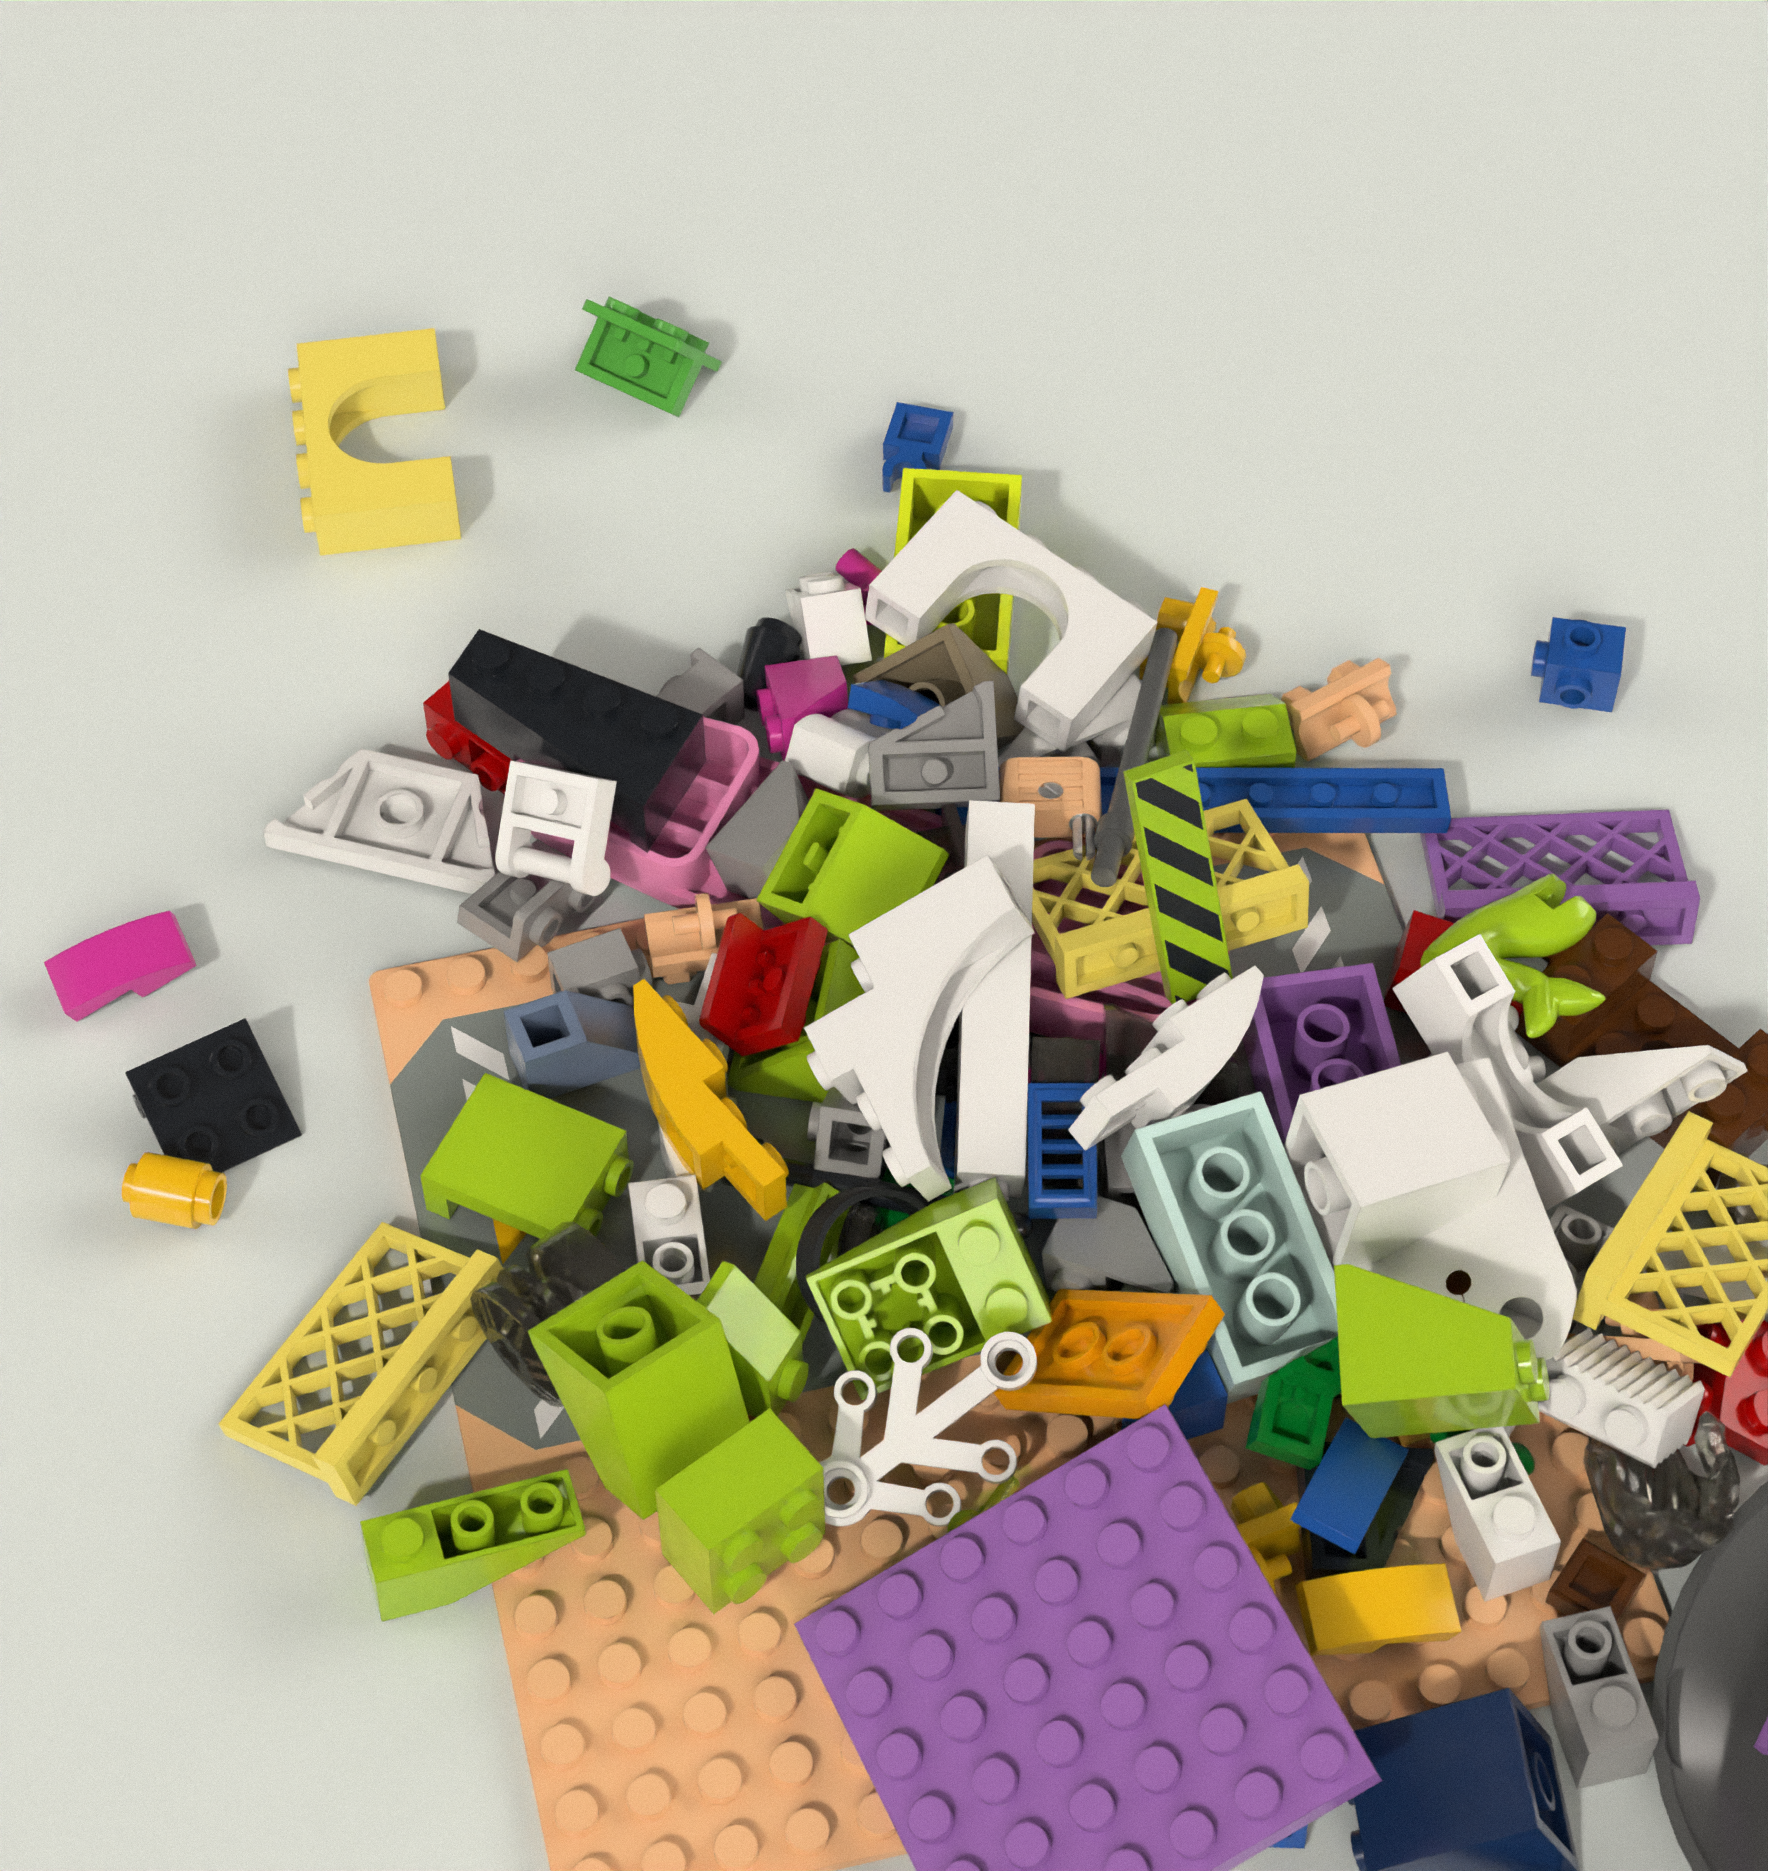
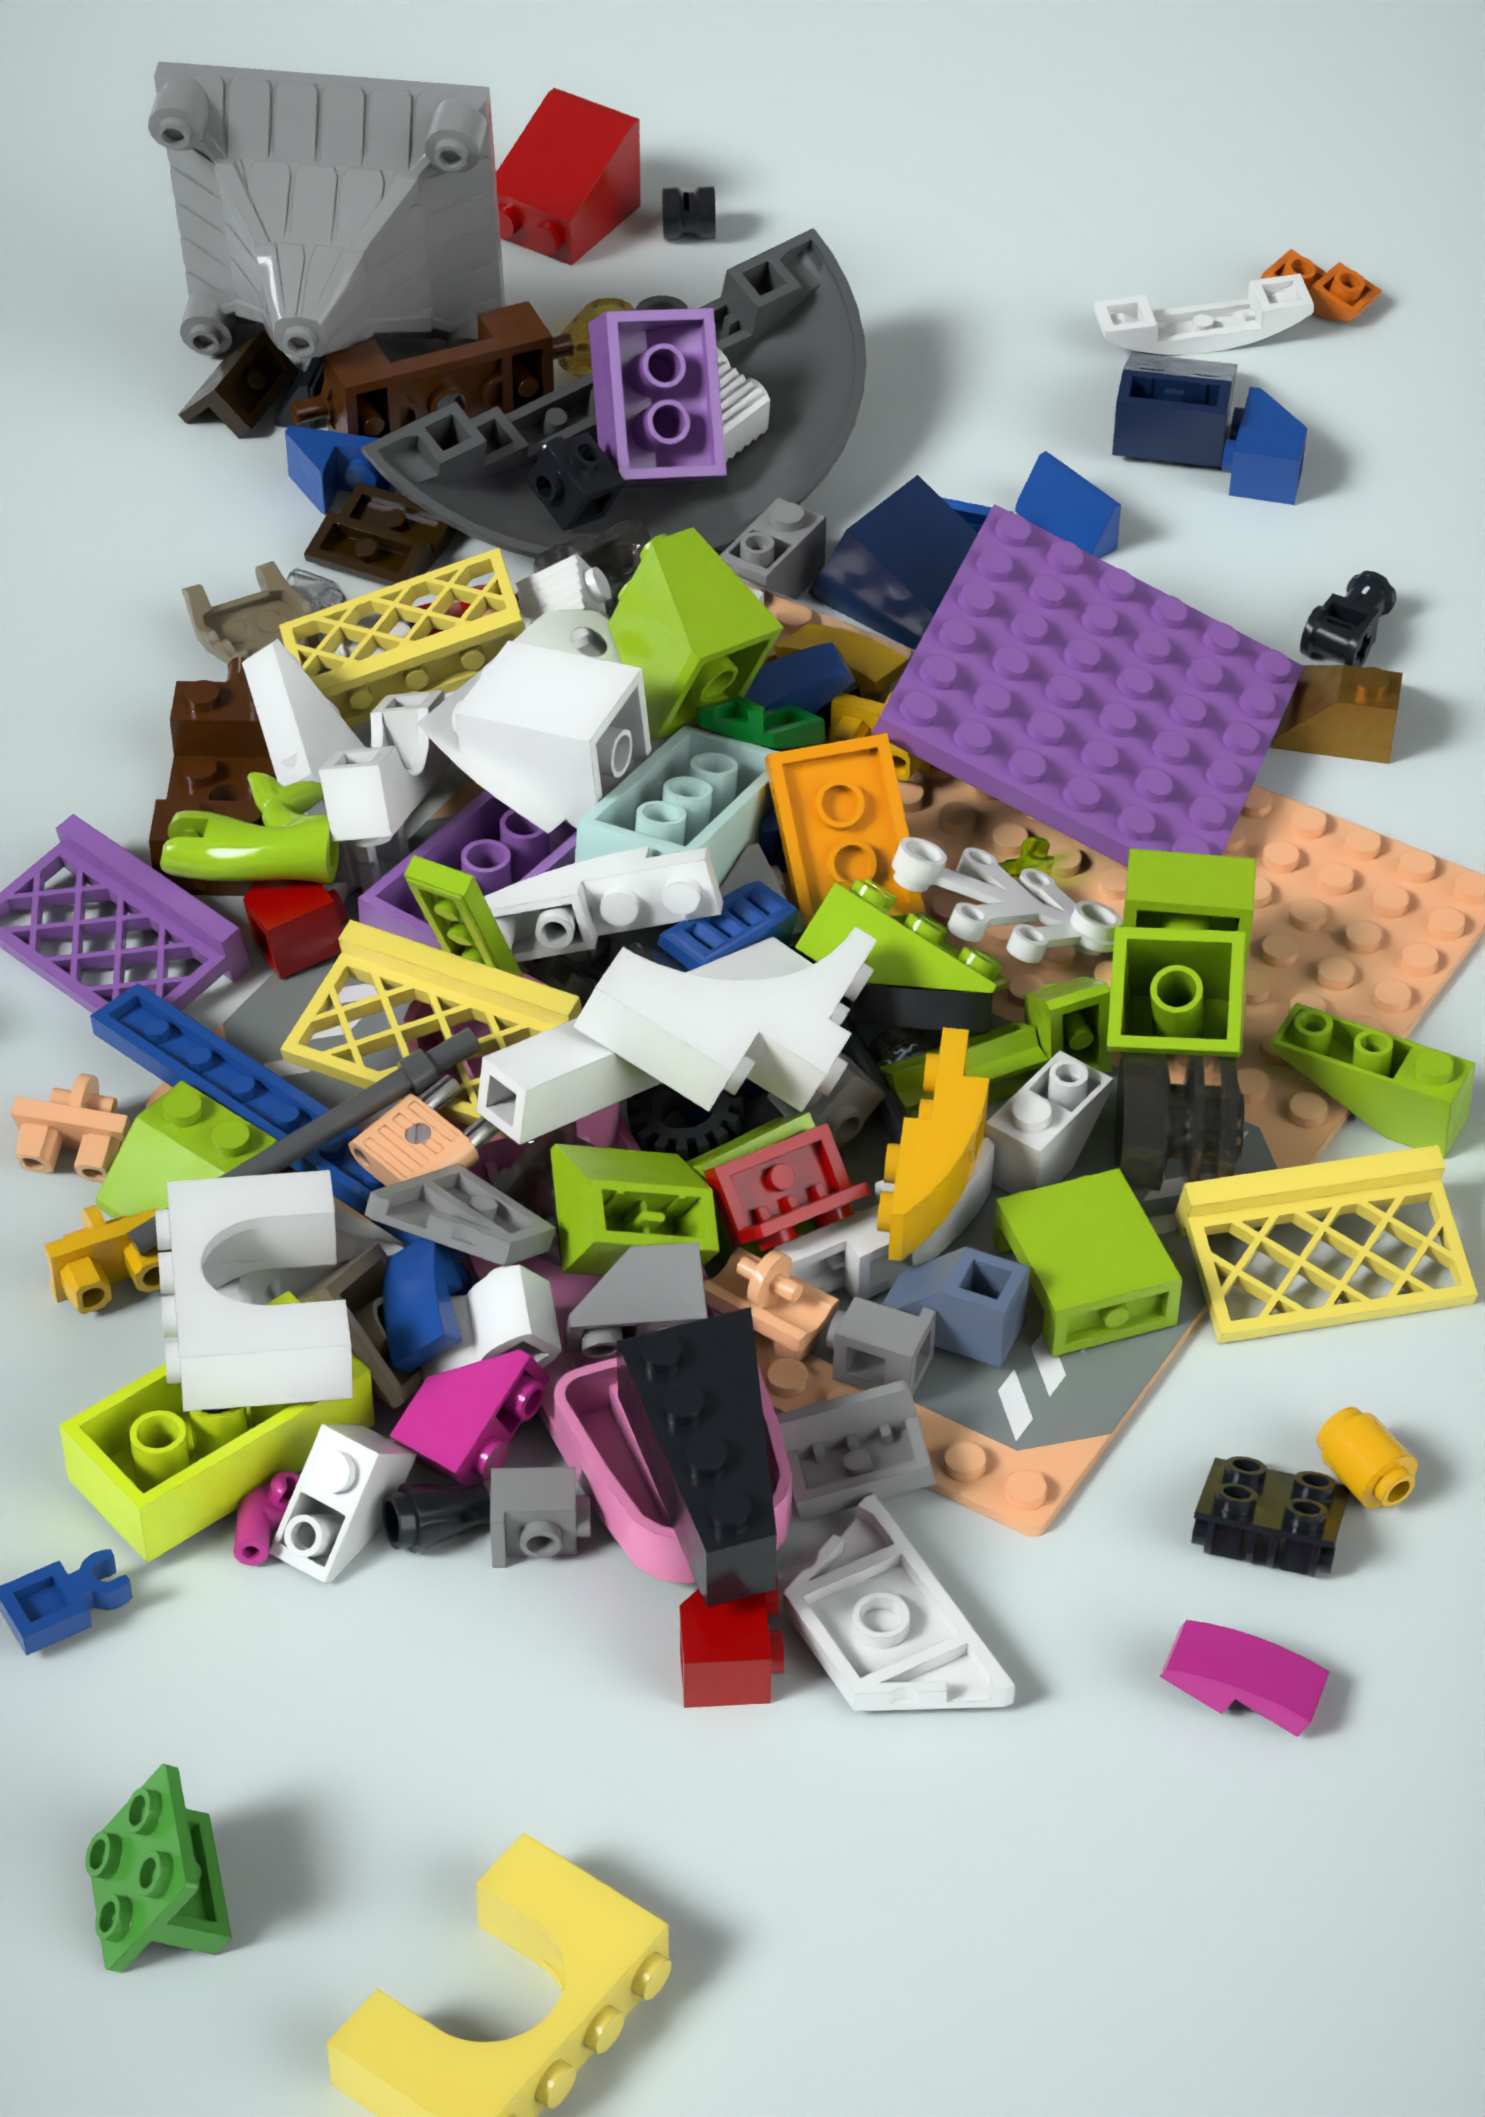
camera: 135 degrees left, 10 degrees down
white plate [495,760,617,896] -> none

